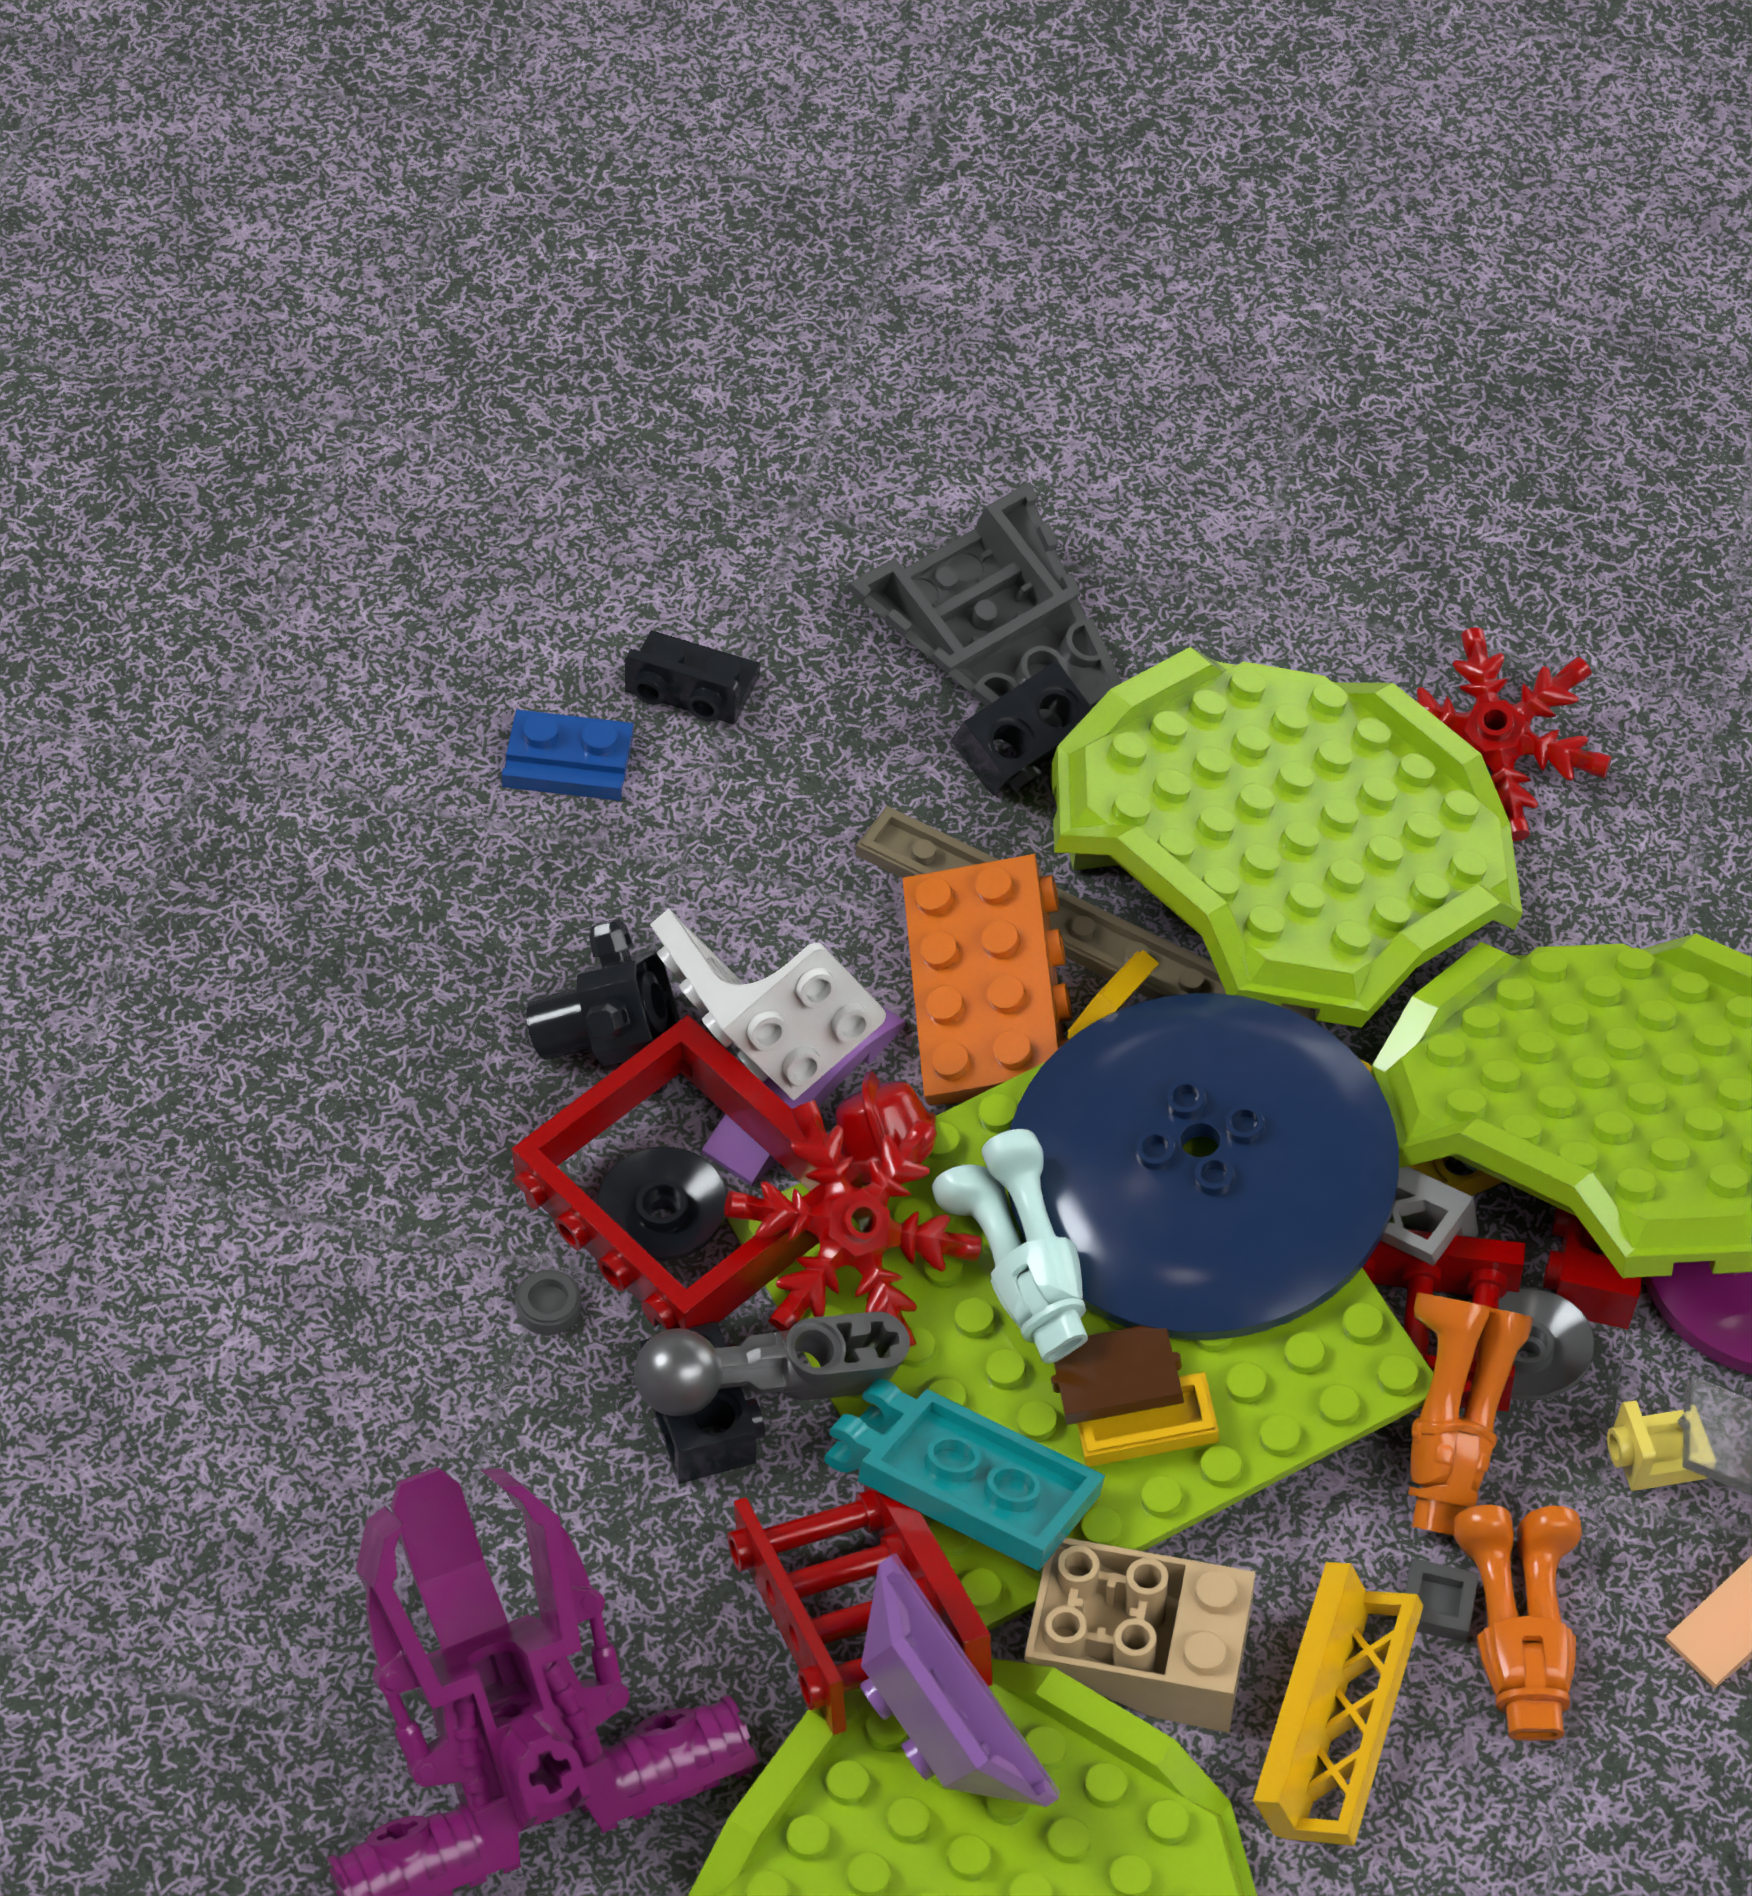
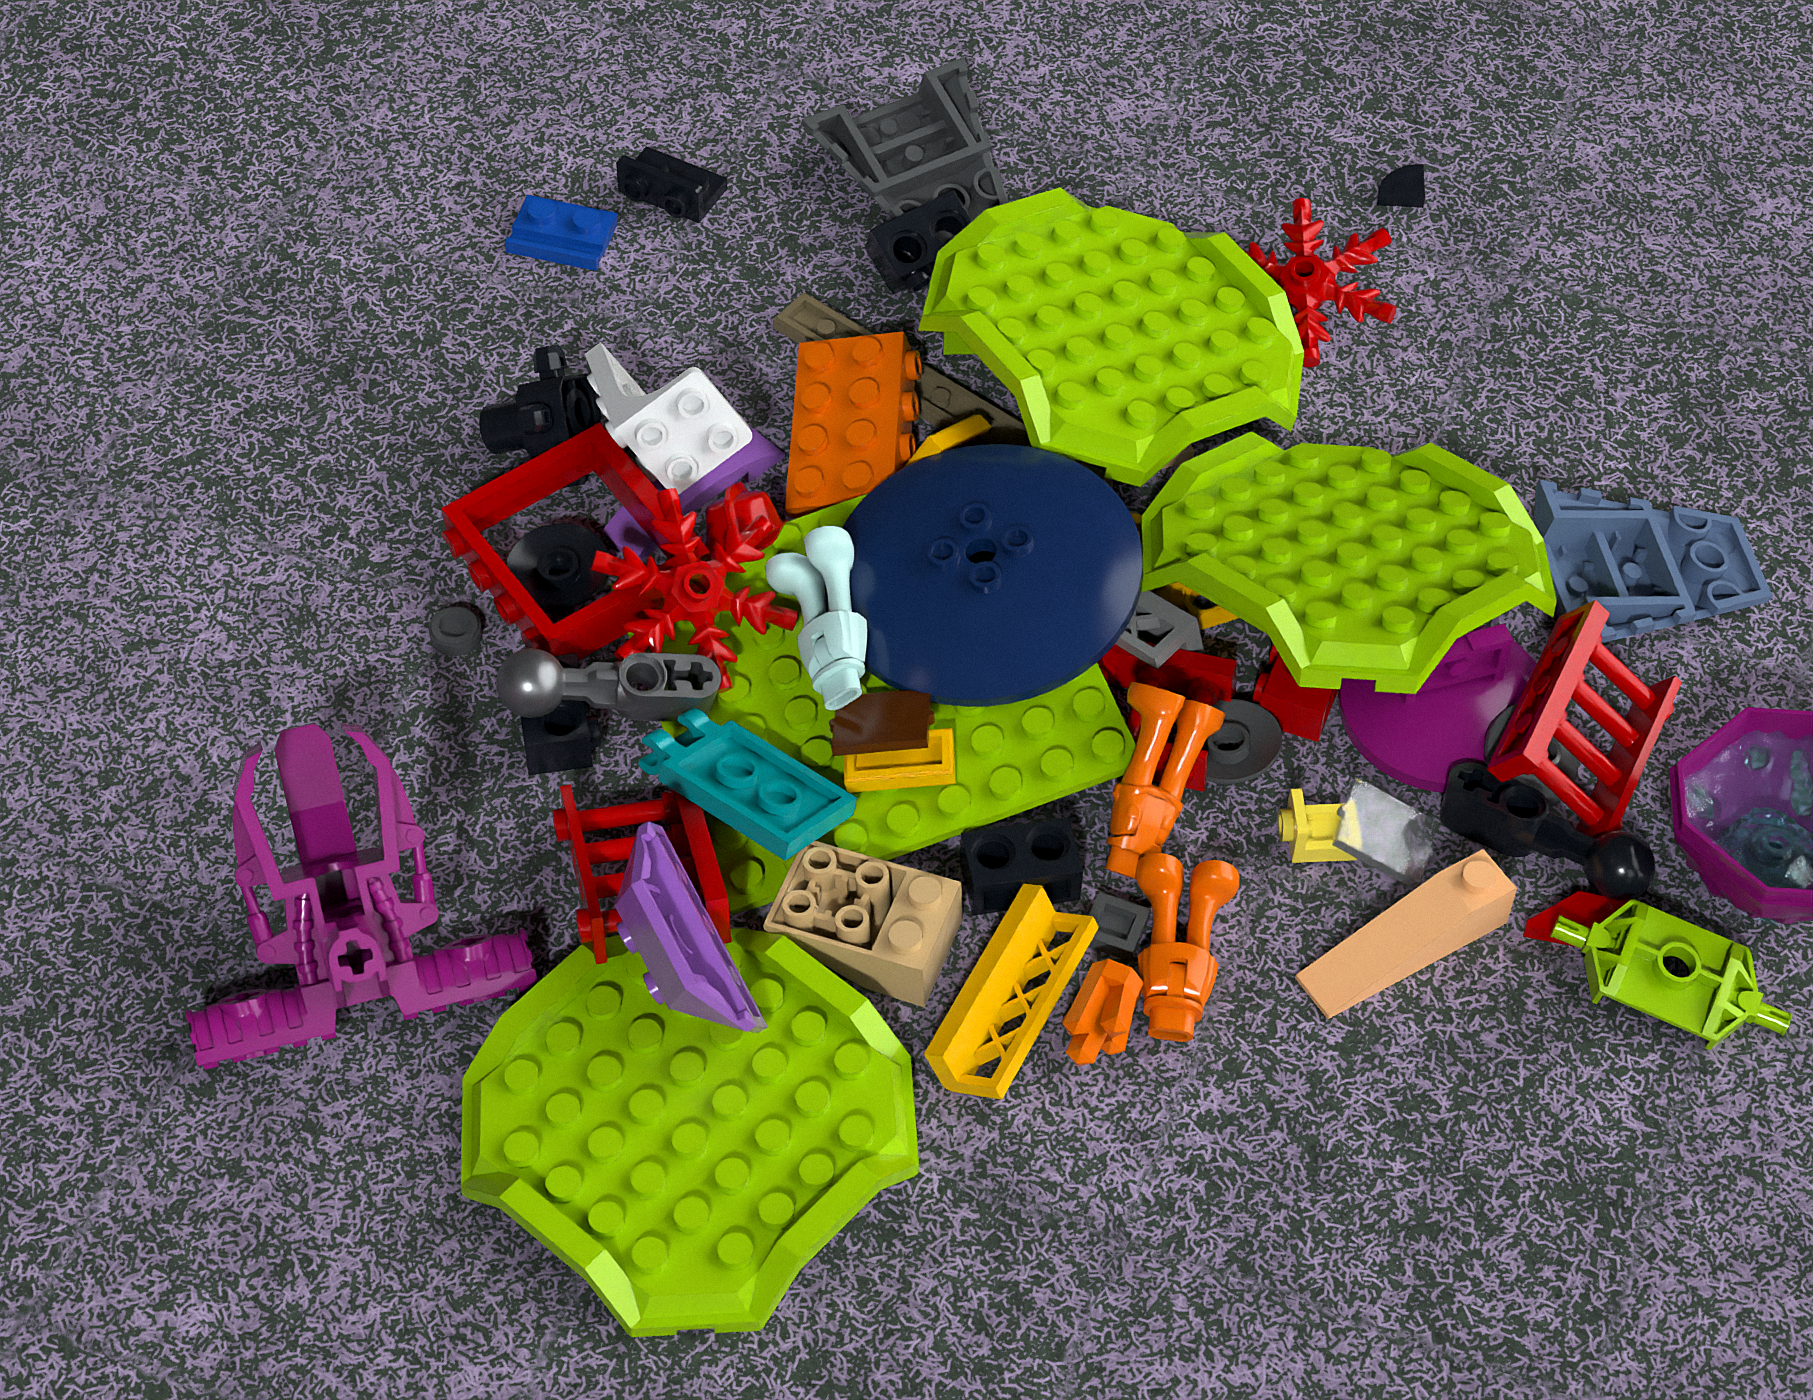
camera: 10 degrees right, 0 degrees up
none -> black brick [959,817,1083,916]
none -> orange rock [1061,959,1144,1067]
none -> black tile [1377,164,1425,208]

